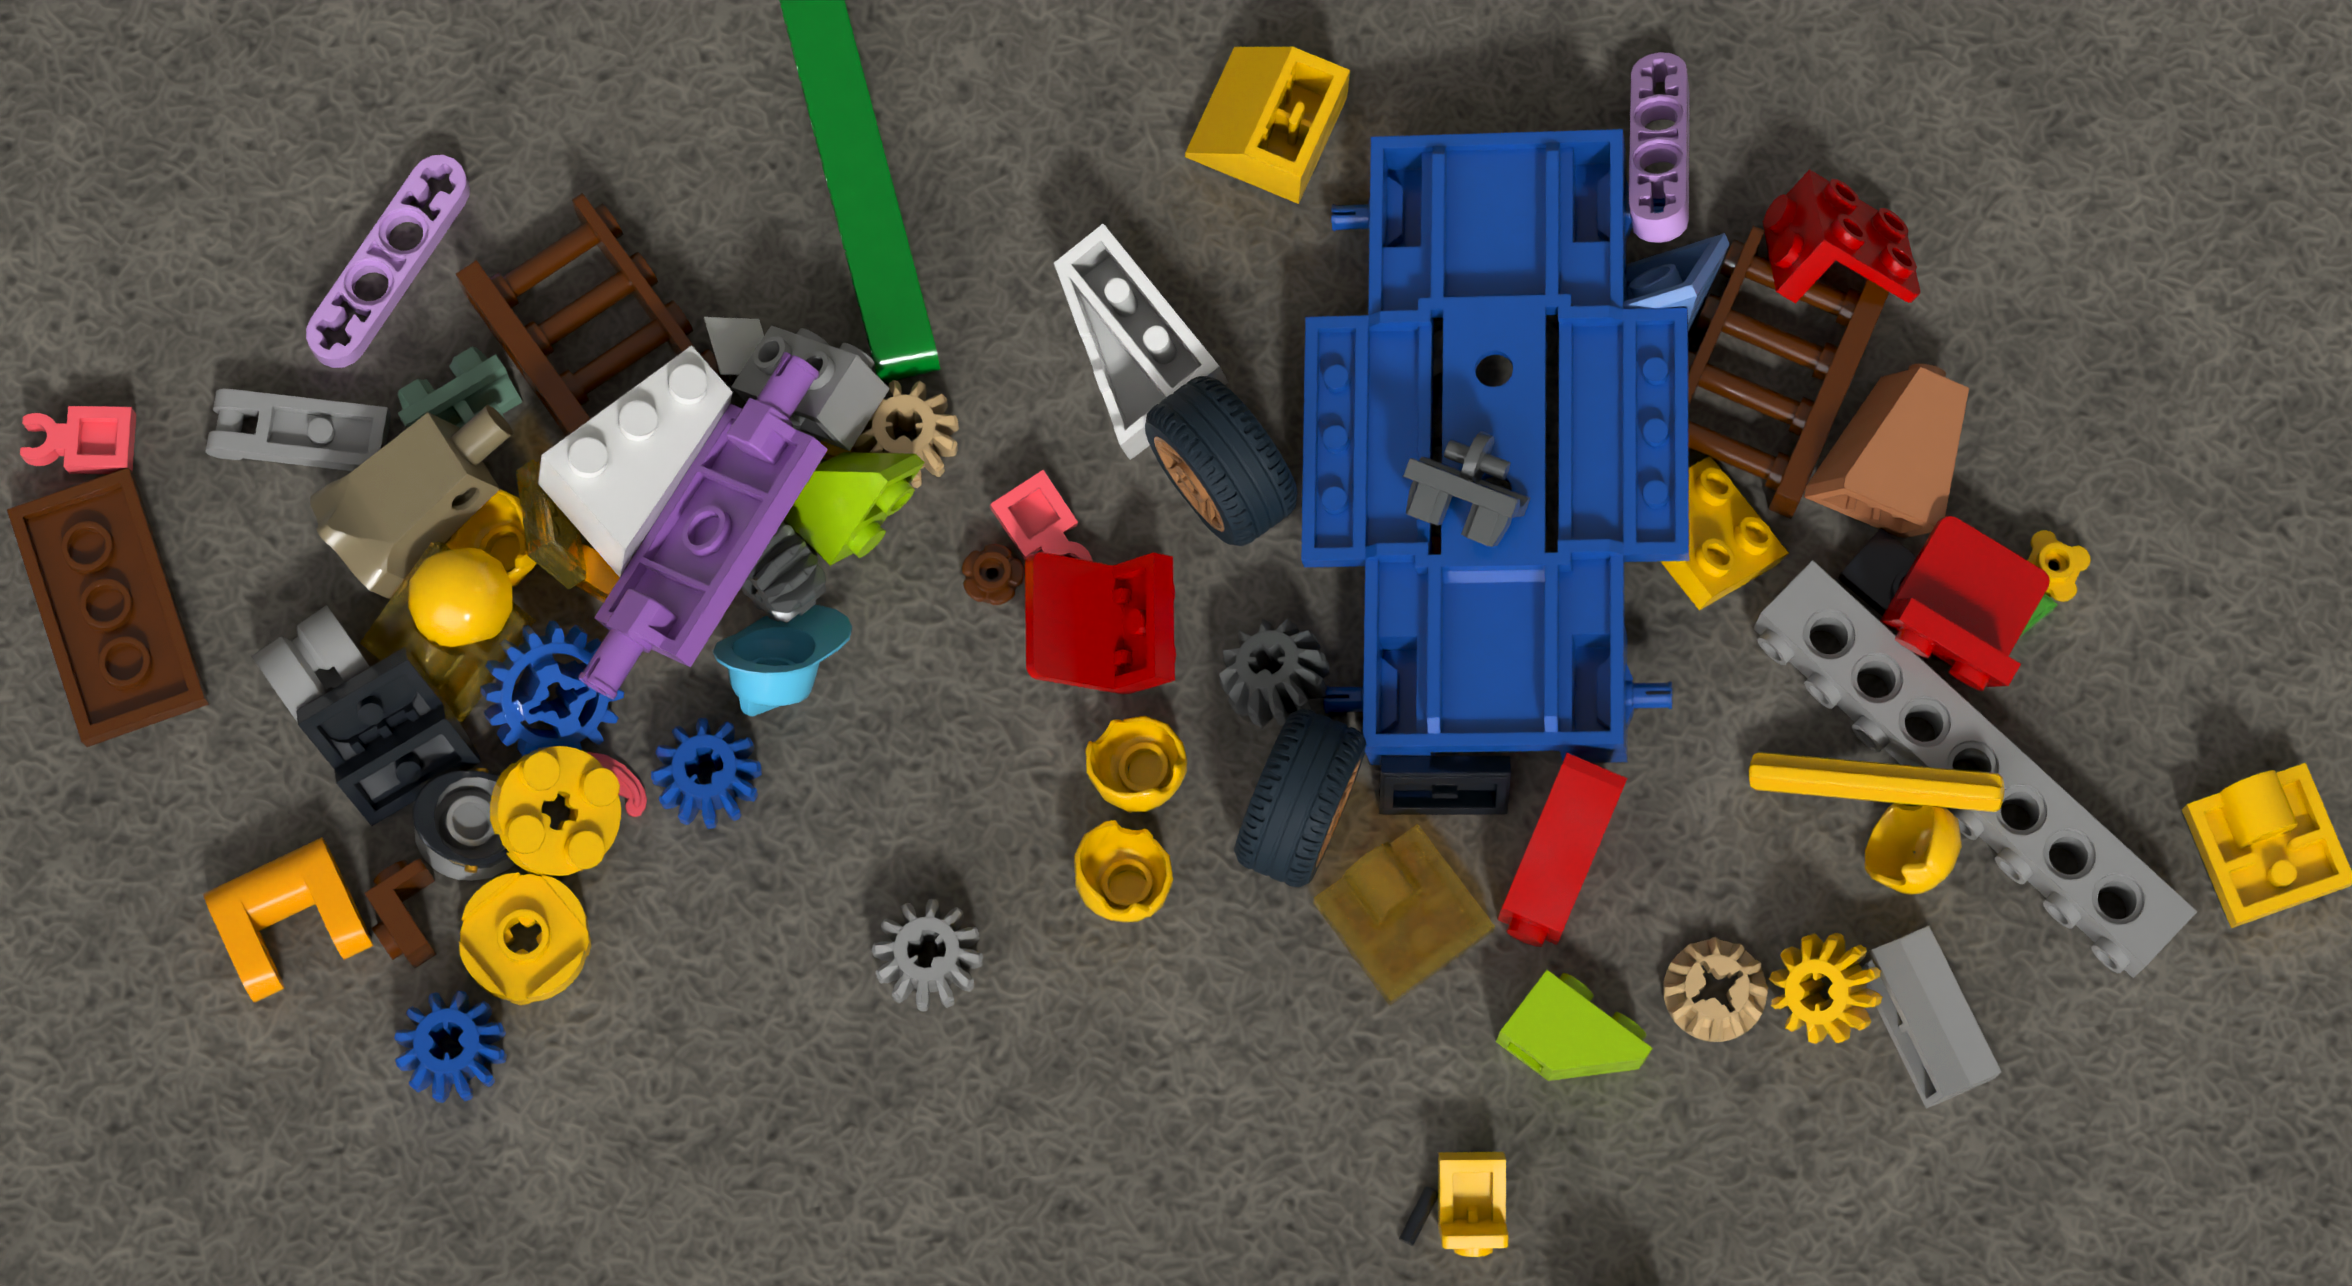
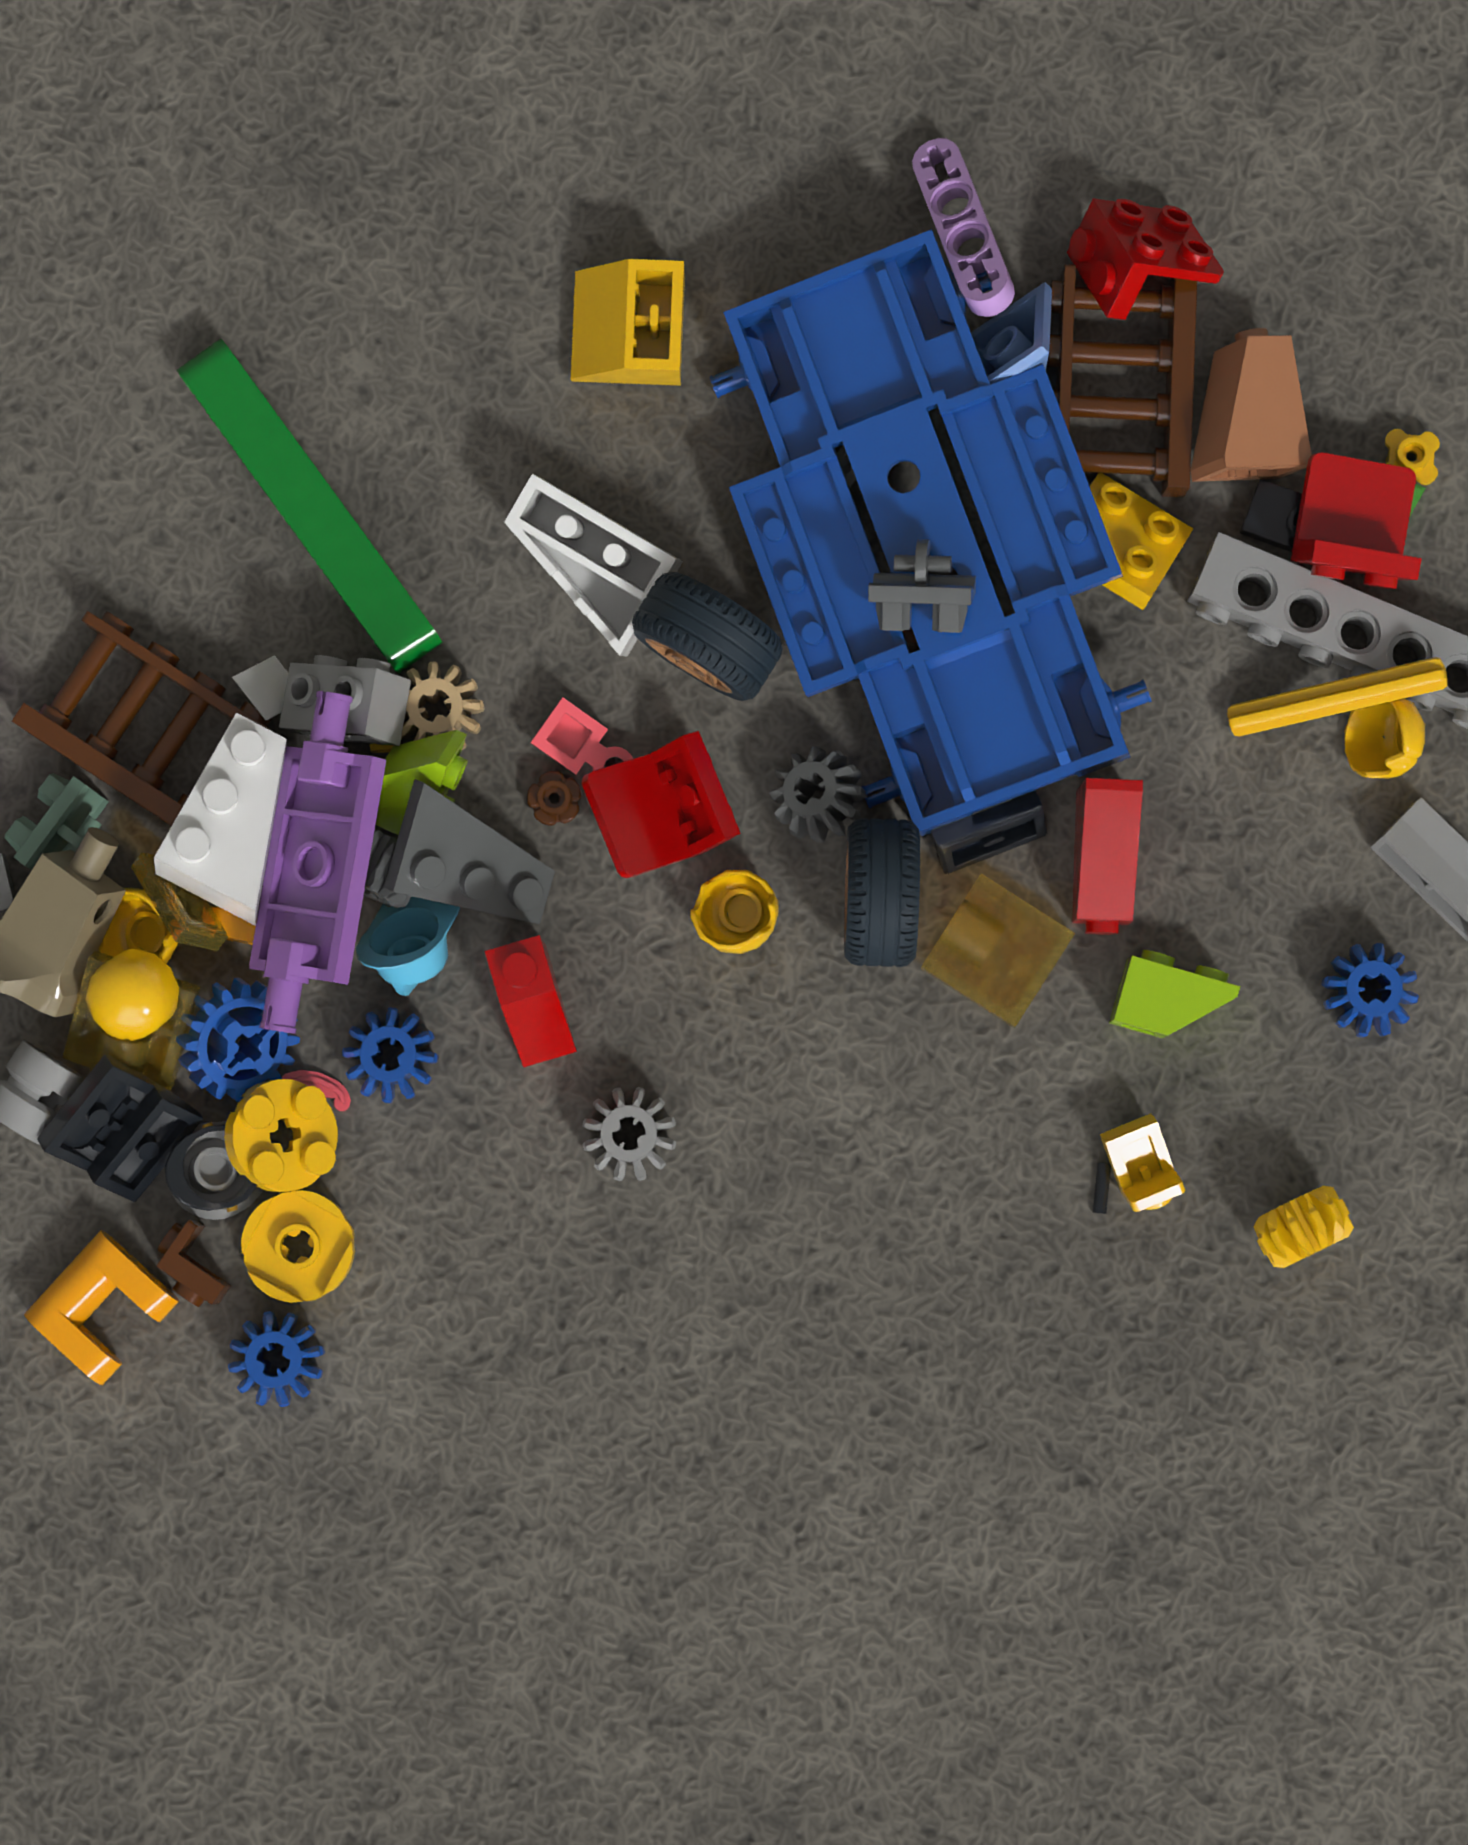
camera: 20 degrees left, 10 degrees up
yellow hair [1074,820,1173,922] -> none
tan gear [1663,937,1769,1042] -> none
yellow gear [1769,933,1883,1044] -> none
none -> dark grey wing [384,779,555,924]
none -> red slope [484,935,577,1068]
none -> blue gear [1322,943,1419,1038]

